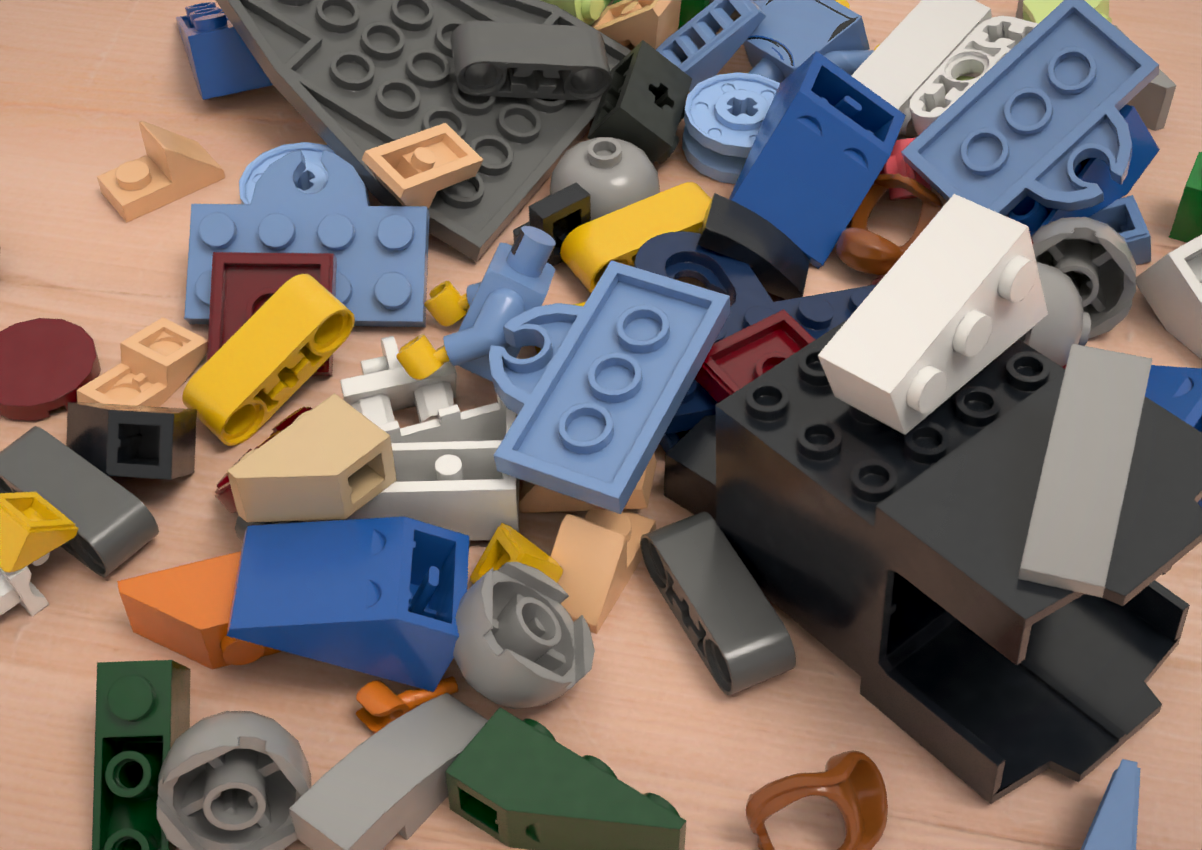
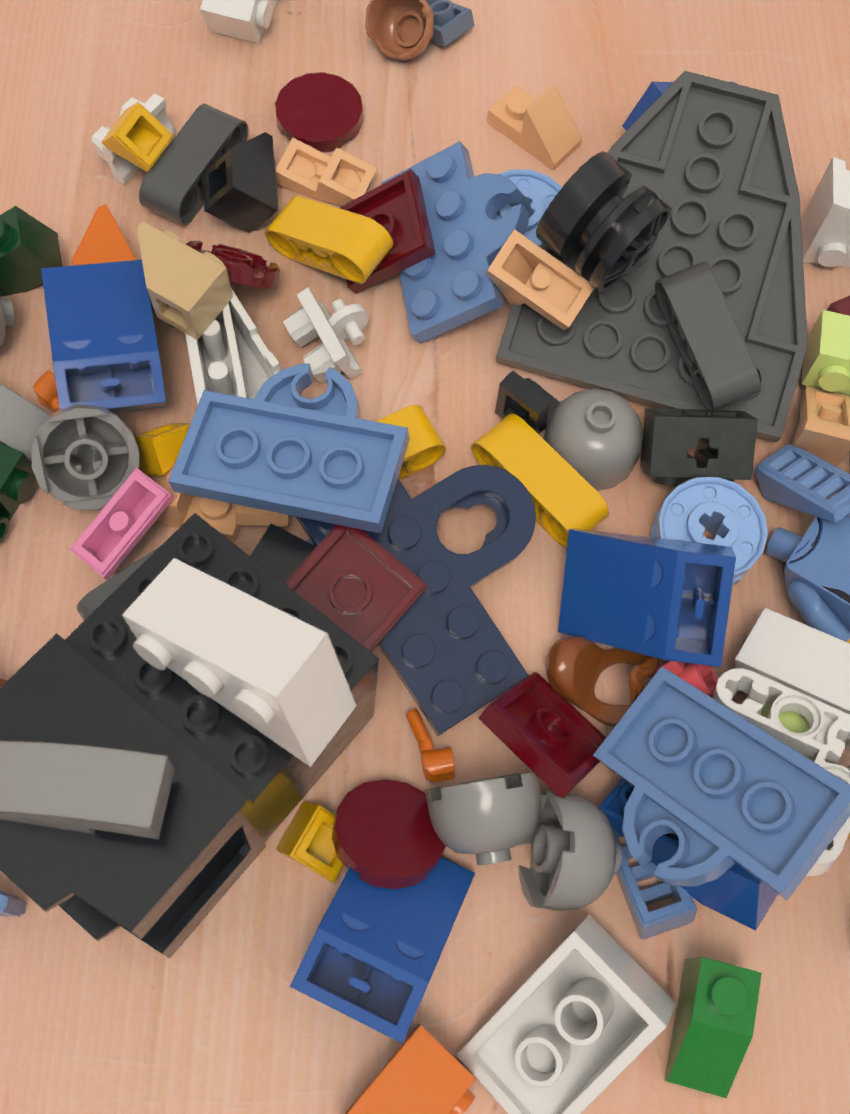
camera: 75 degrees right, 20 degrees up
medium blue torso [396,226,556,382] -> none
black slope [697,193,810,300] -> none
none -> bright pink slope [69,468,175,580]
none -> black wheel [536,151,672,292]

